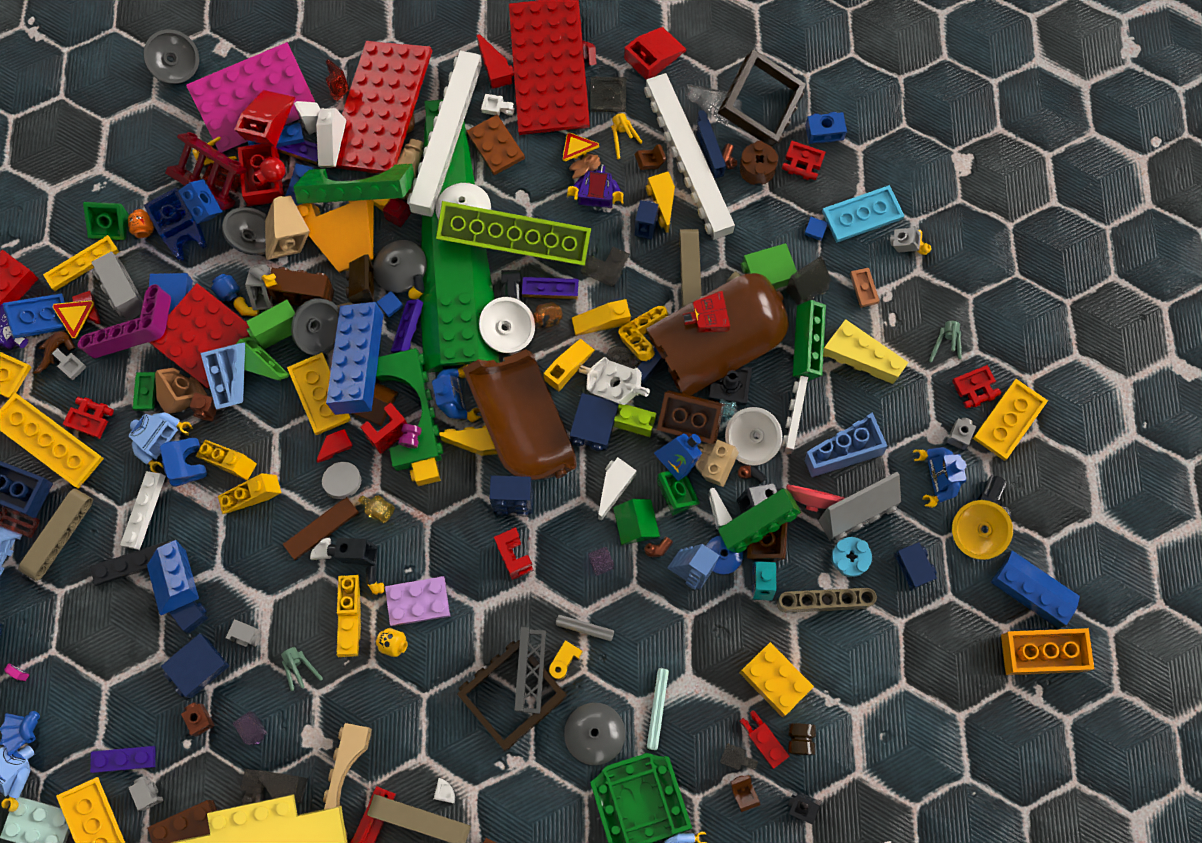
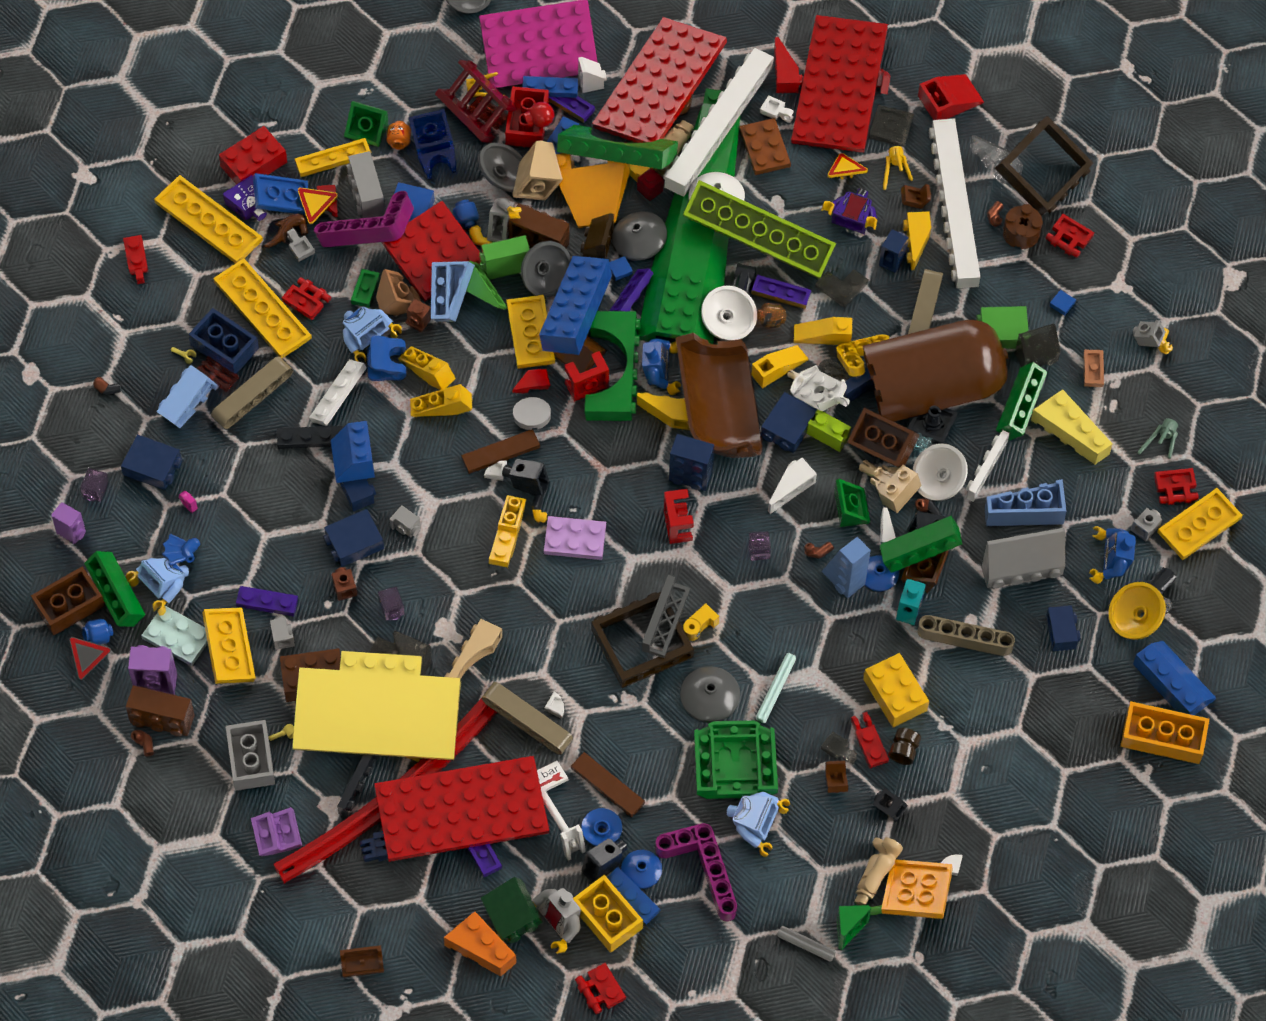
camera: 15 degrees right, 10 degrees down
blue brick [178,179,222,224] -> none
red slope [234,90,295,147] -> none
sand green plant [281,647,323,691] -> none
white slope [316,108,346,168] -> none
clear red panel [326,59,349,101] -> none
clear yellow piece [358,495,395,523] -> none
yellow head [376,628,408,657] -> none
magenta wheel [398,424,422,449] -> none
arm [408,274,425,300] -> none
yellow brick [410,458,441,486] -> none
light grey axle [556,615,614,641] -> none
nougat plate [569,154,601,180] -> none
green slope [613,499,660,545] -> none
blue torso [654,434,702,481] -> none
red torso [683,291,730,333] -> none
dark blue hinge [696,110,726,179] -> none
coral dish [786,484,845,512] -> none
blue brick [805,112,847,144] -> none
medium azure plate [822,185,905,243] -> none
medium azure plate [831,537,872,577] -> none

